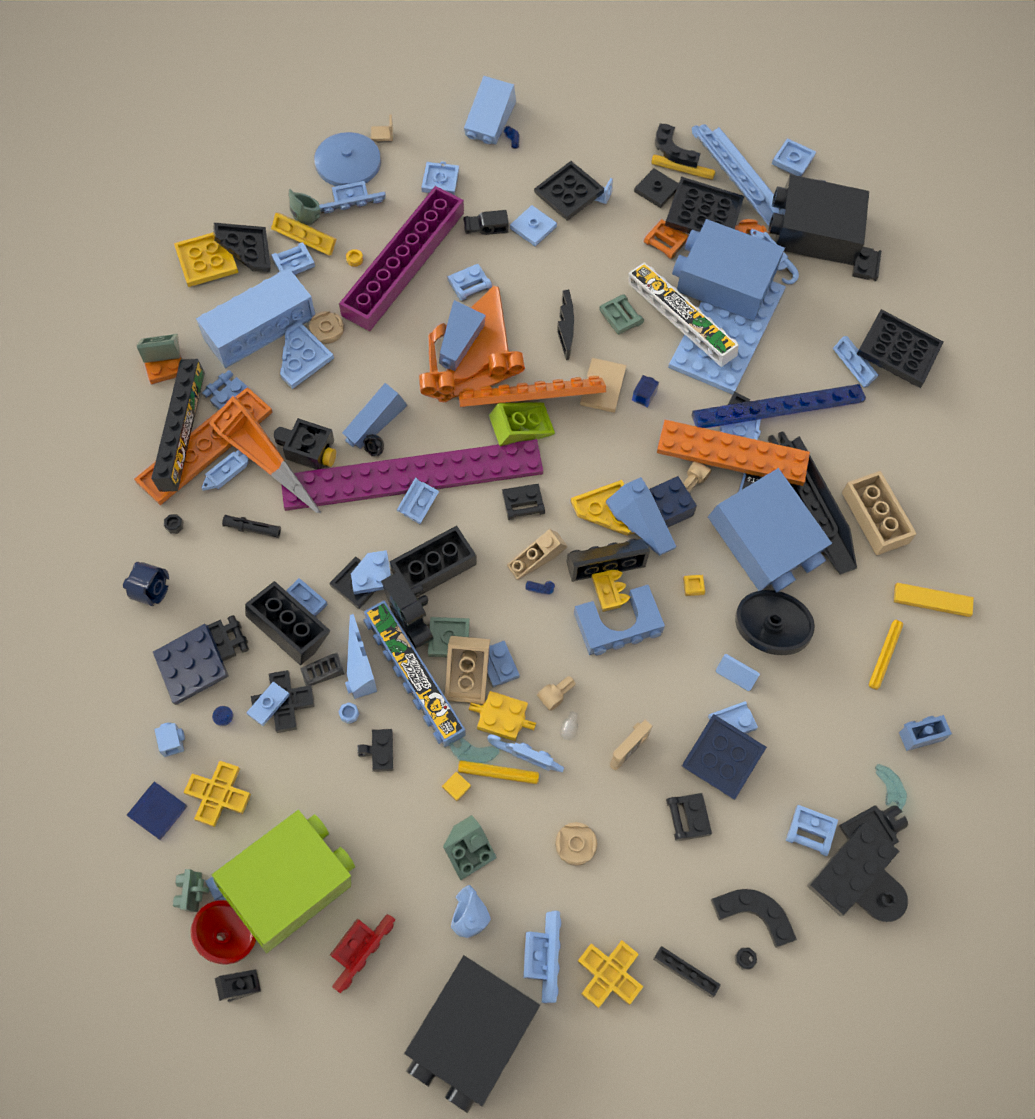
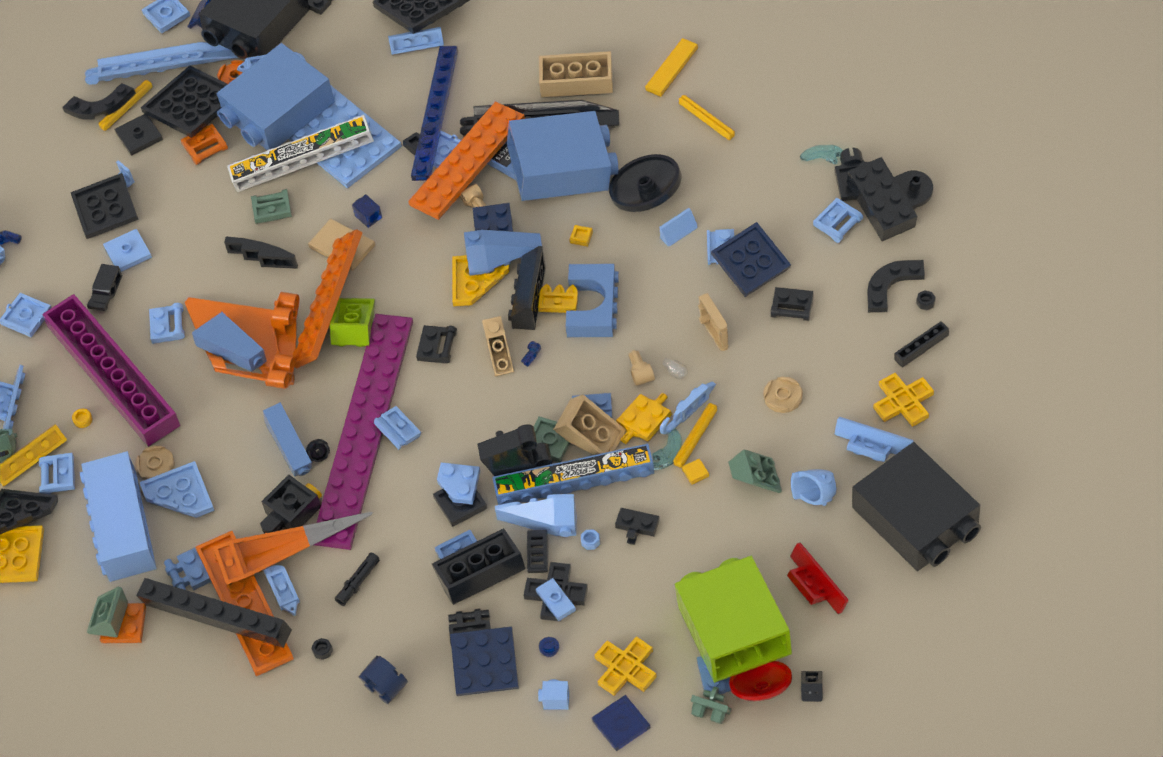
camera: 60 degrees left, 10 degrees down
black brick [389,525,477,598] -> none
medium blue brick [899,715,952,751] -> none

